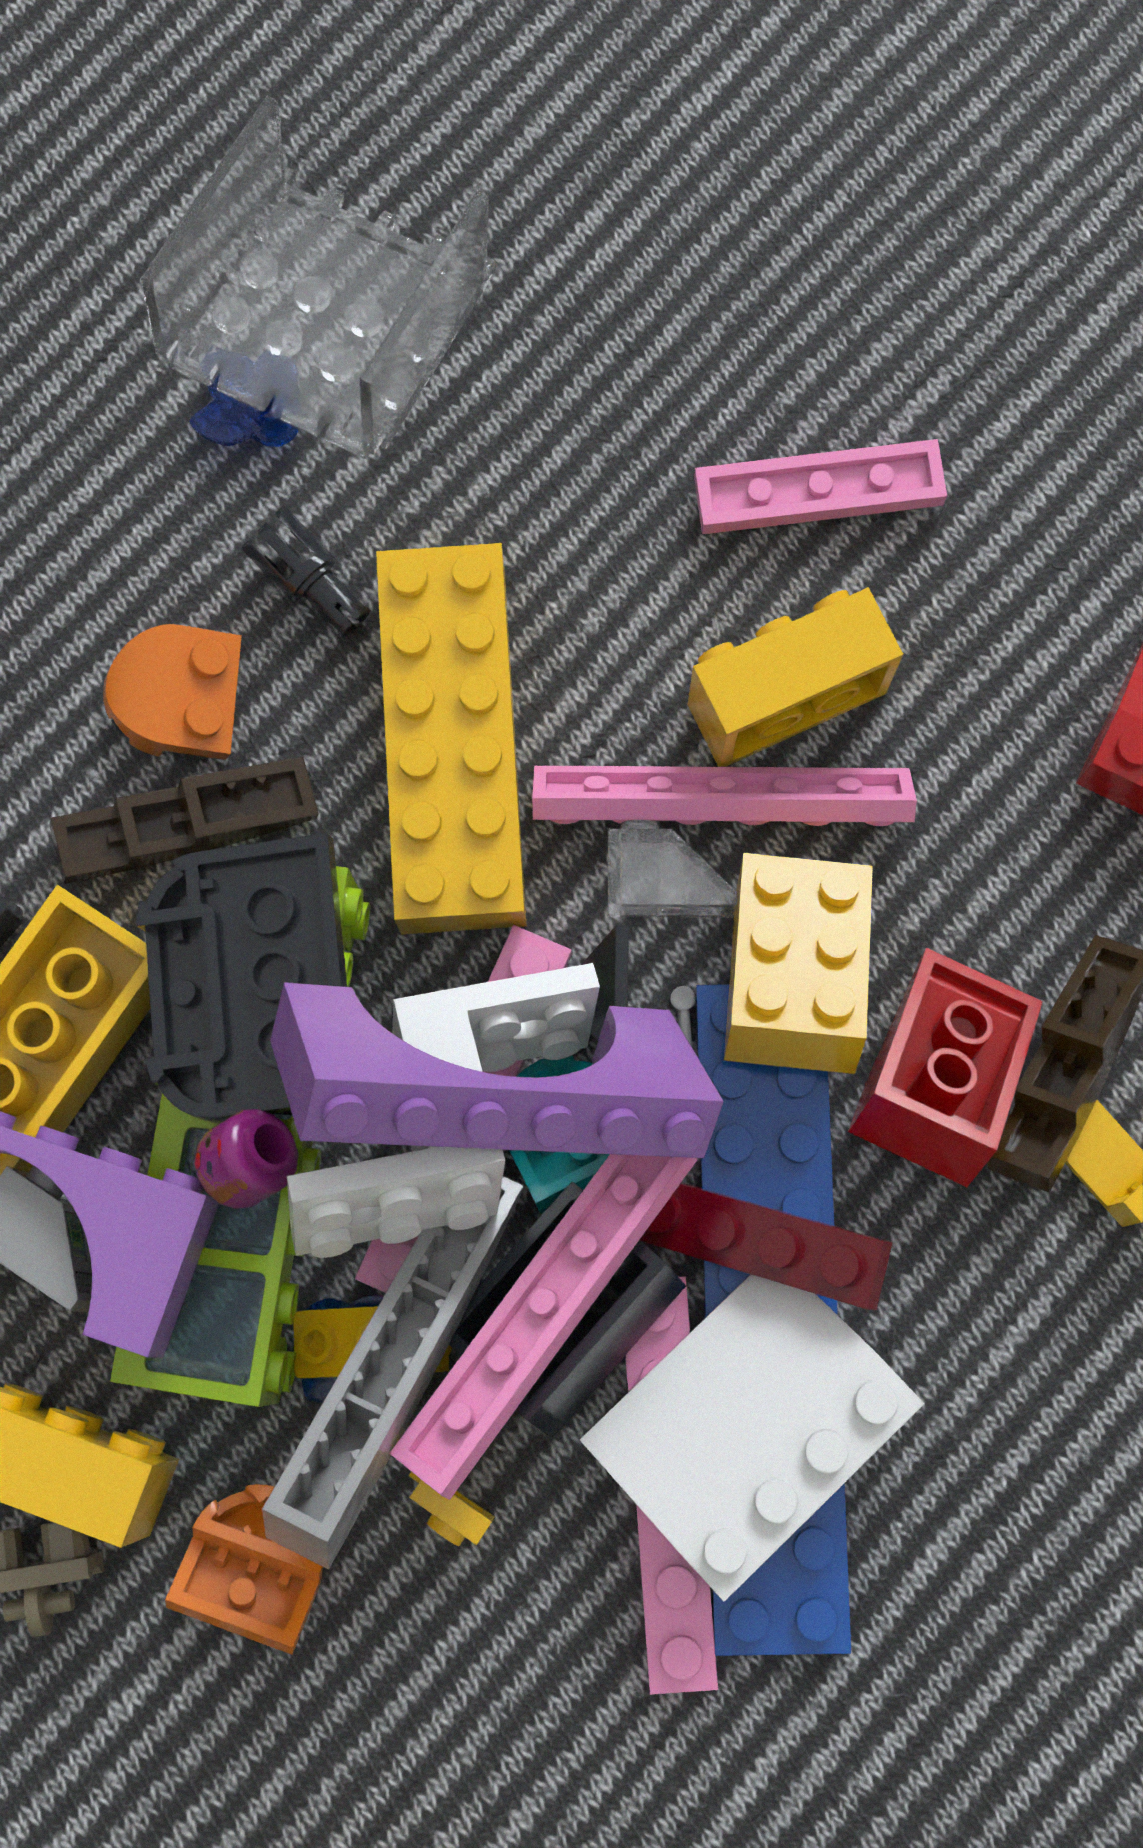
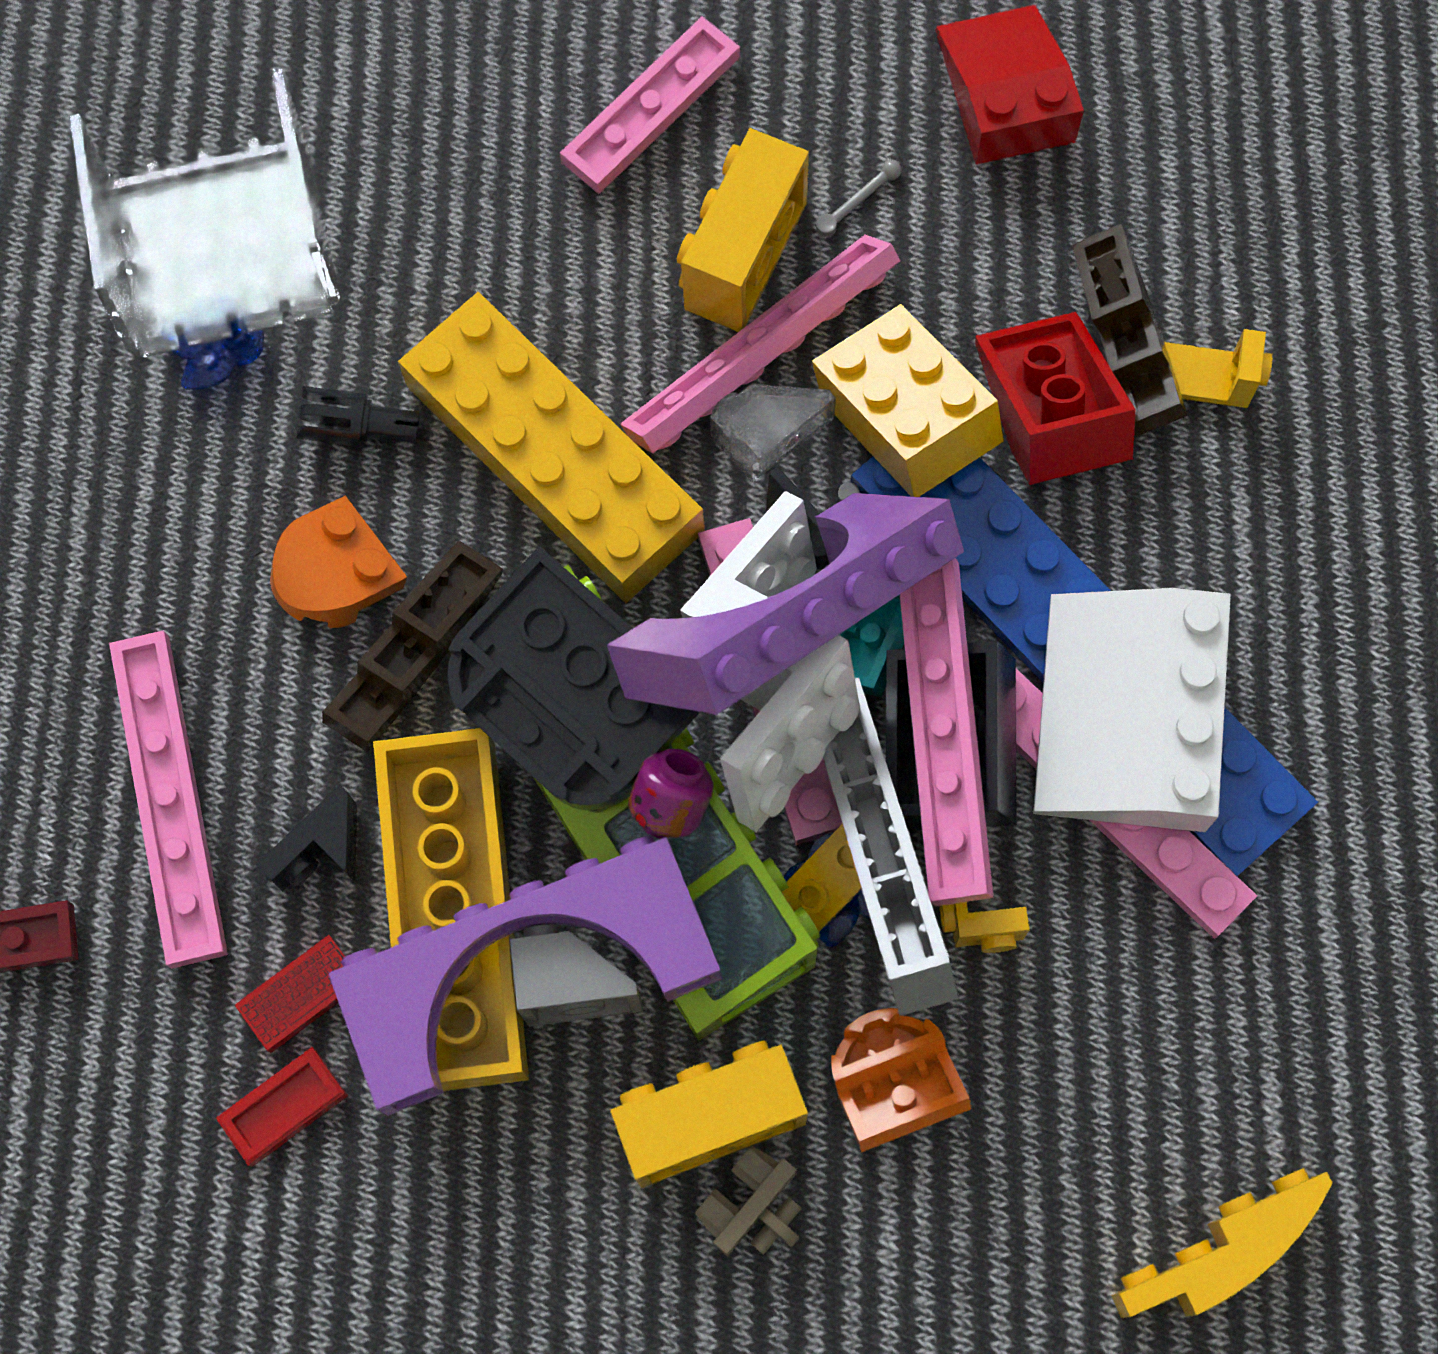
camera: 40 degrees left, 5 degrees down
dark red plate [640,1182,893,1310] -> none
none -> light grey hinge [816,160,902,237]

